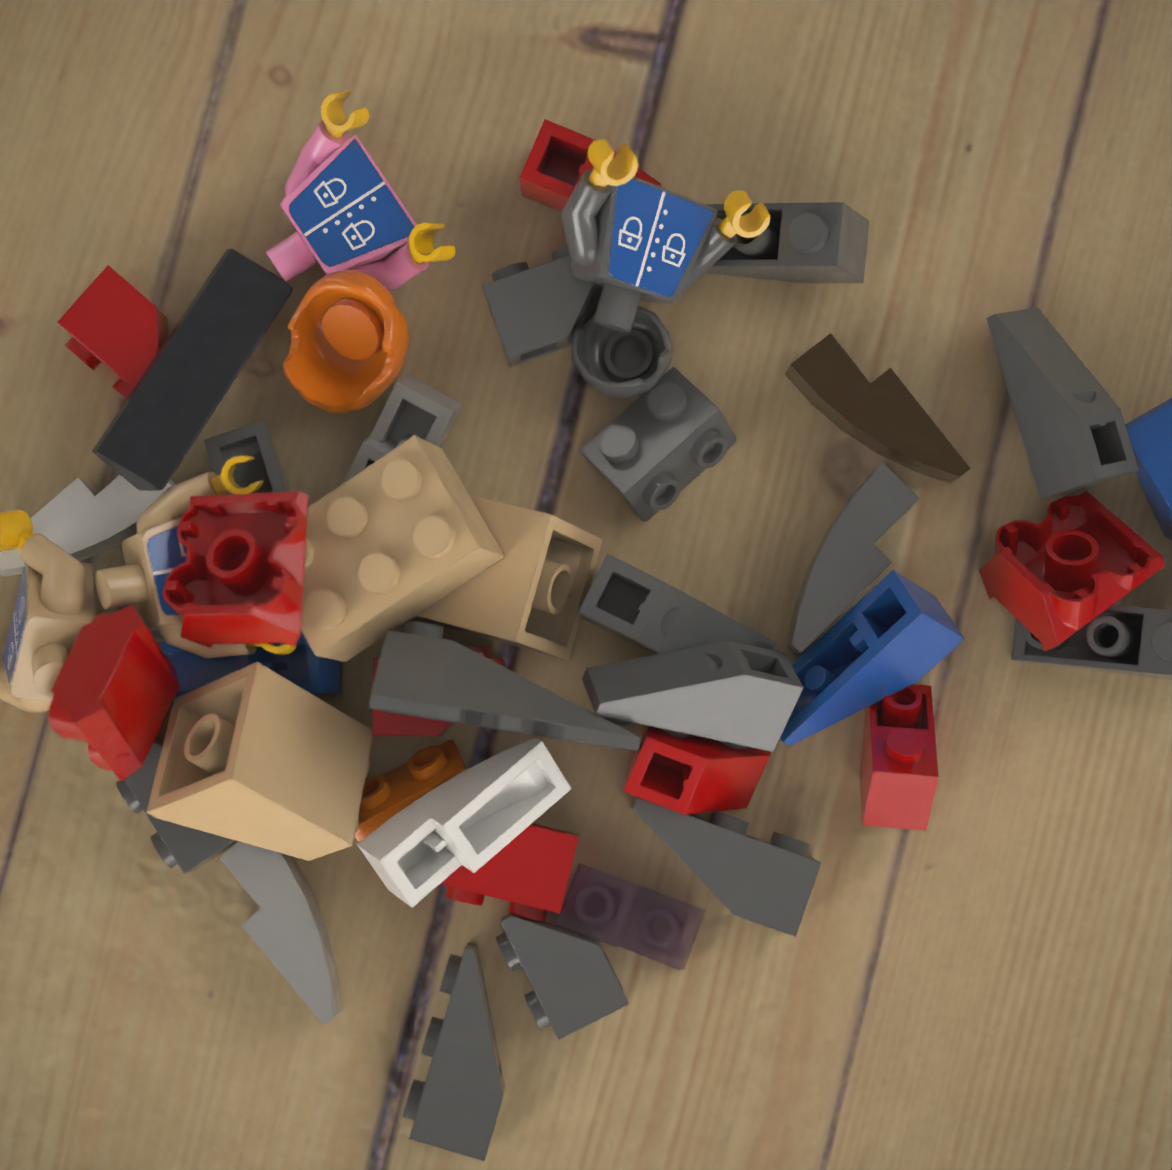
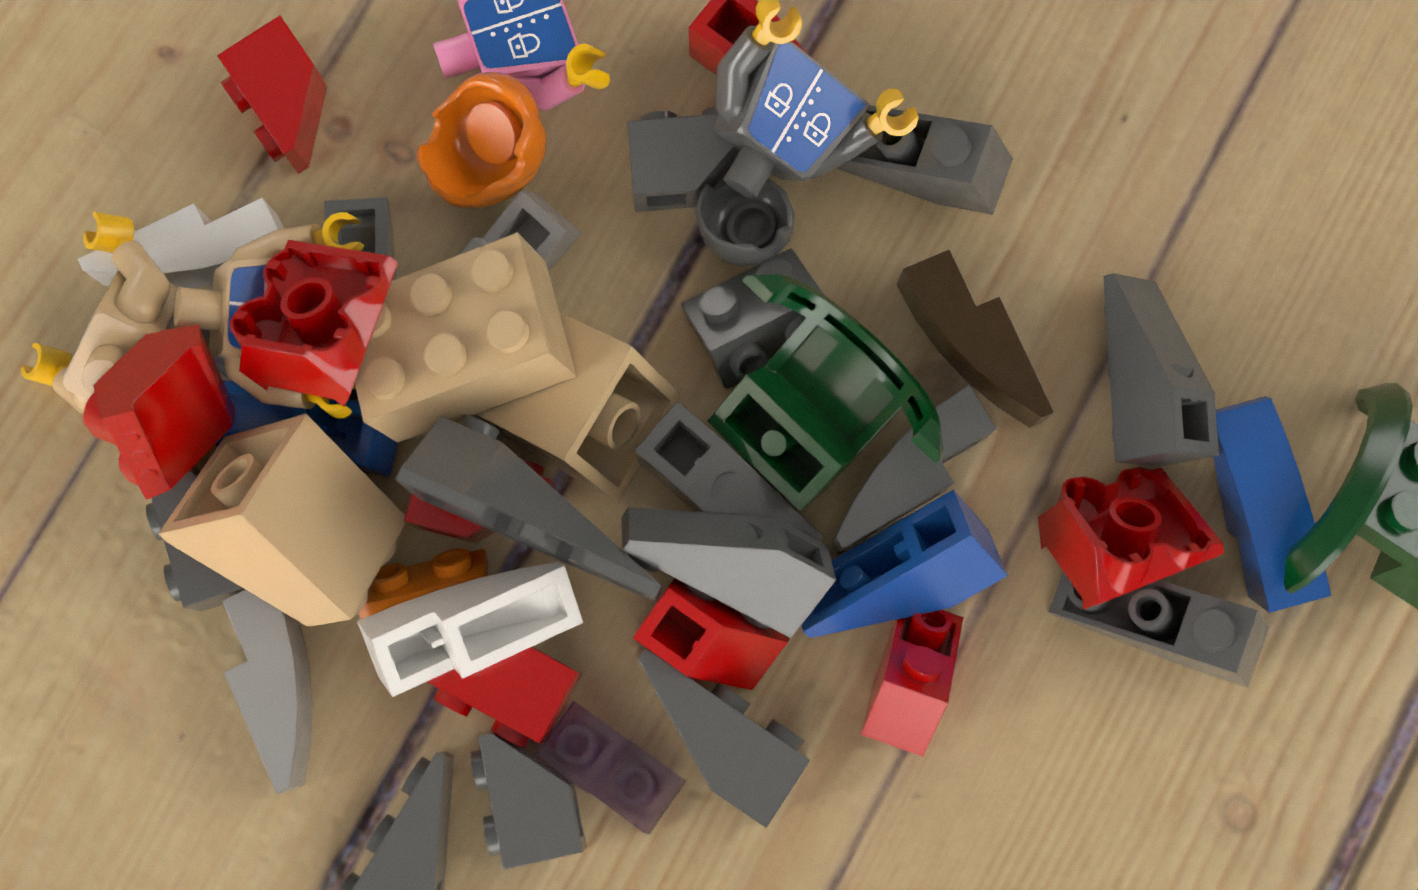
camera: 15 degrees right, 5 degrees down
black slope [92,248,293,491] -> none
none -> dark green piece [707,274,944,511]

